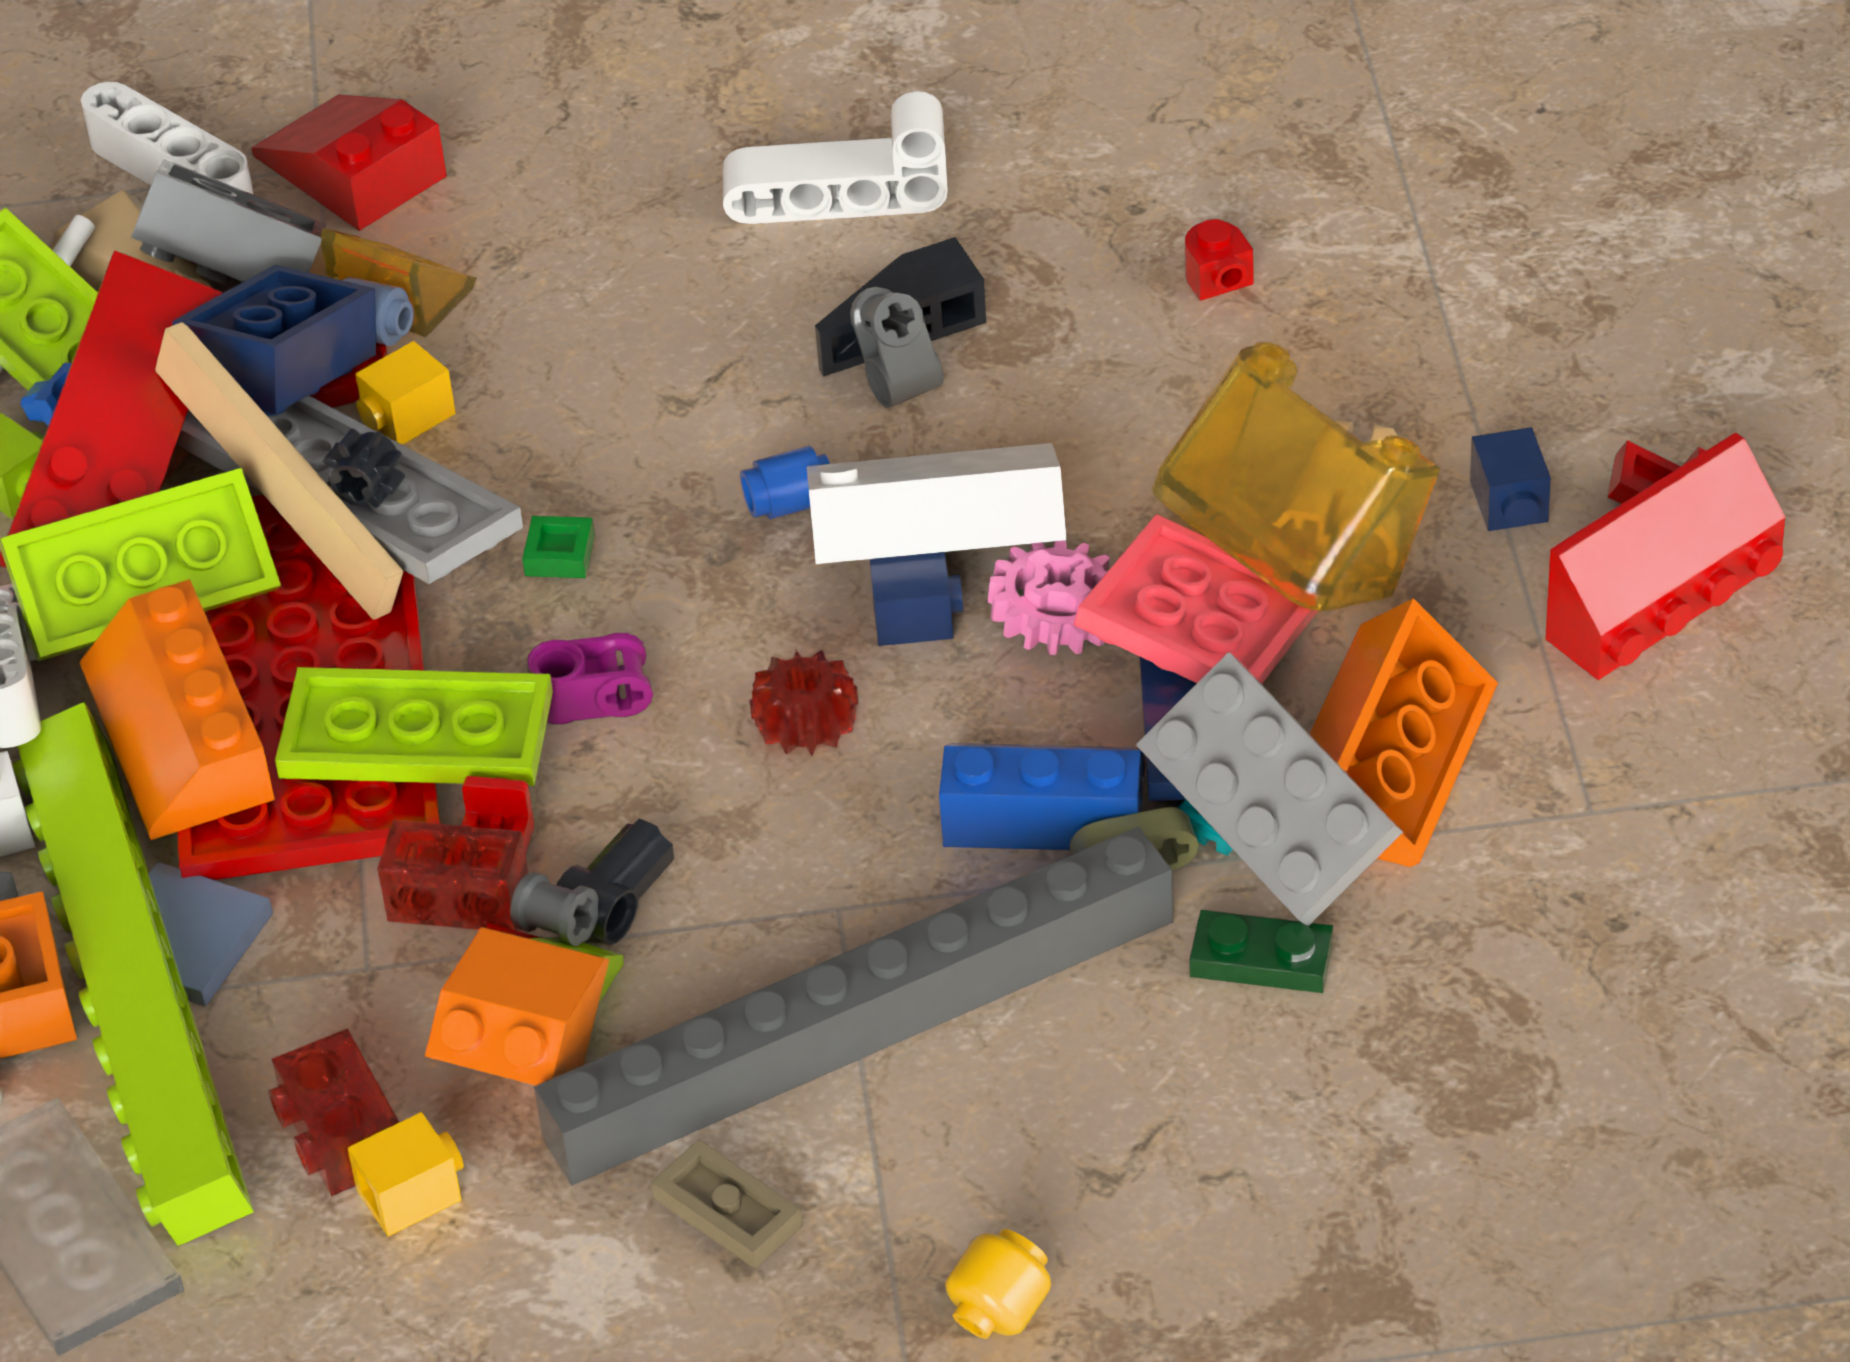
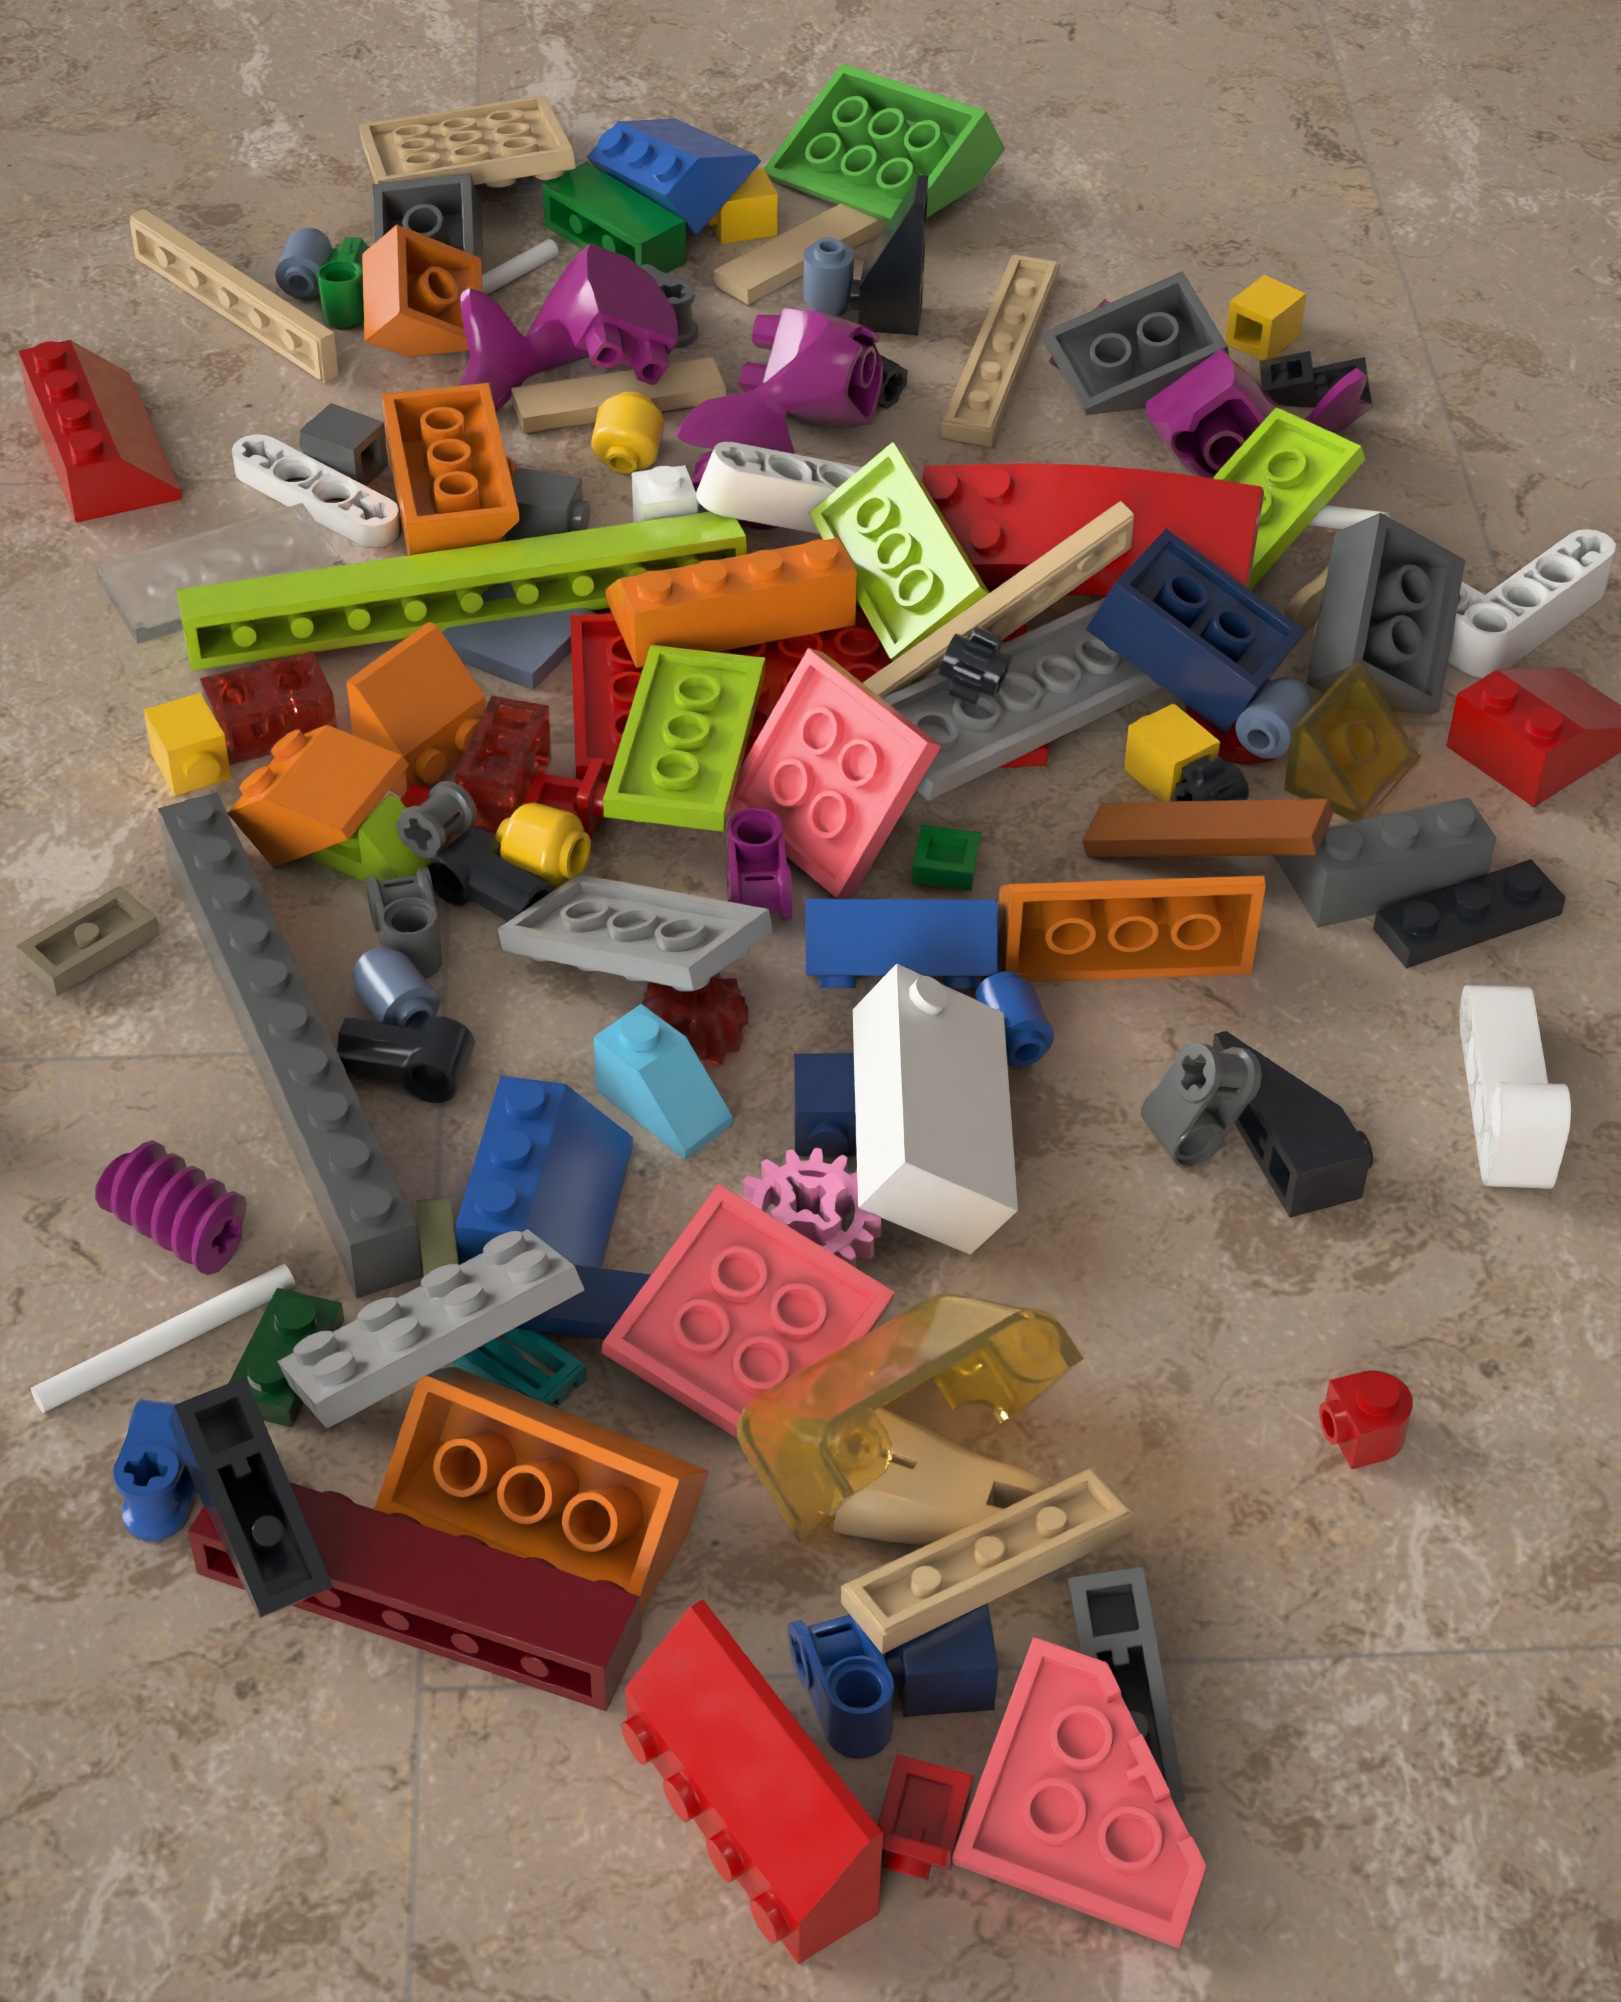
camera: 90 degrees right, 0 degrees up
none -> white bar [31,1263,296,1413]
none -> magenta piece [95,1140,247,1275]
none -> blue piece [112,1399,197,1541]
none -> black slope [168,1377,333,1619]
none -> dark red brick [188,1482,641,1711]
none -> black piece [336,1017,475,1103]
none -> orange slope [347,622,488,797]
none -> sand blue brick [352,946,440,1028]
none -> dark grey piece [365,867,442,979]
none -> yellow head [496,803,591,889]
none -> light grey plate [497,874,773,991]
none -> medium azure slope [593,1004,733,1160]
none -> coral plate [730,648,942,899]
none -> blue piece [788,1613,894,1759]
none -> blue slope [805,899,997,988]
none -> tan tile [841,1468,1135,1654]
none -> coral plate [952,1637,1207,1950]
none -> orange slope [997,876,1266,982]
none -> dark grey slope [1068,1566,1185,1802]
none -> dark orange tile [1082,799,1333,857]
none -> black gear [1174,756,1249,802]
none -> dark grey slope [1274,798,1496,928]
none -> black plate [1373,859,1566,968]

